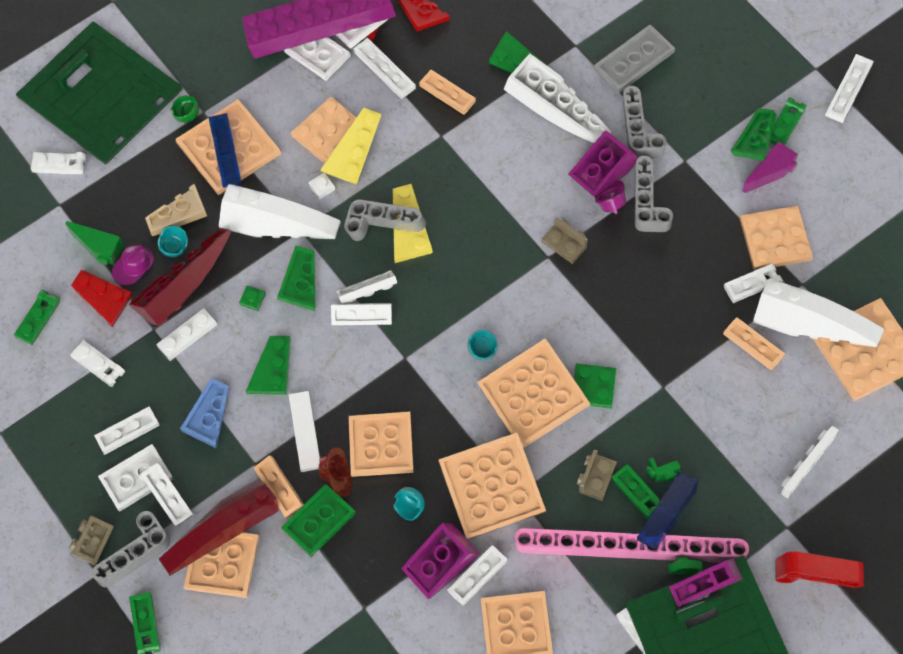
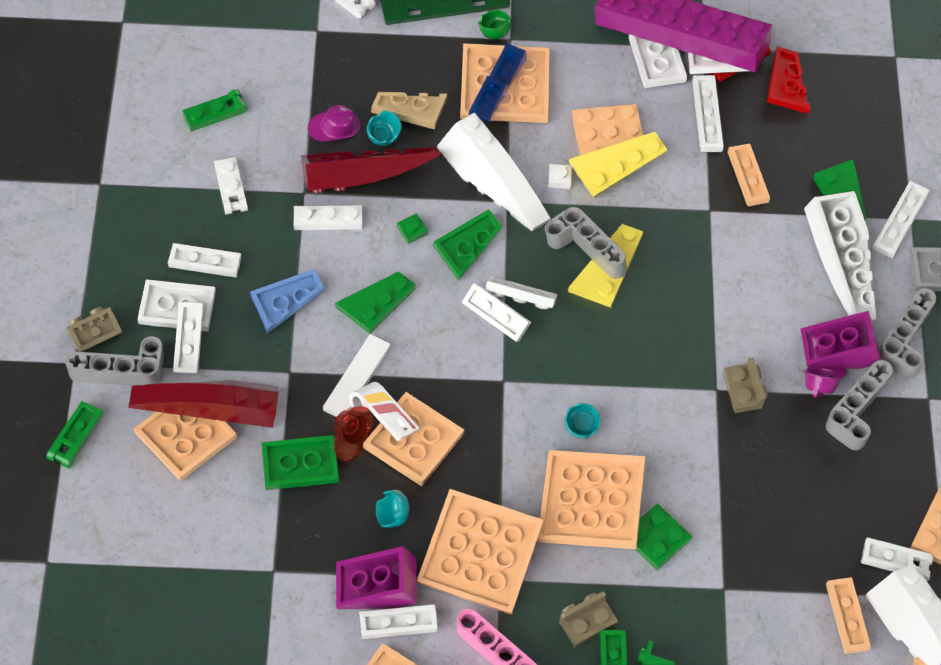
camera: 30 degrees right, 5 degrees down
green slope [65,221,124,265] -> none
red wing [71,269,133,328] -> none
light nougat plate [254,455,304,518] -> none
none -> white door [349,382,420,441]
none -> white tile [872,181,930,259]

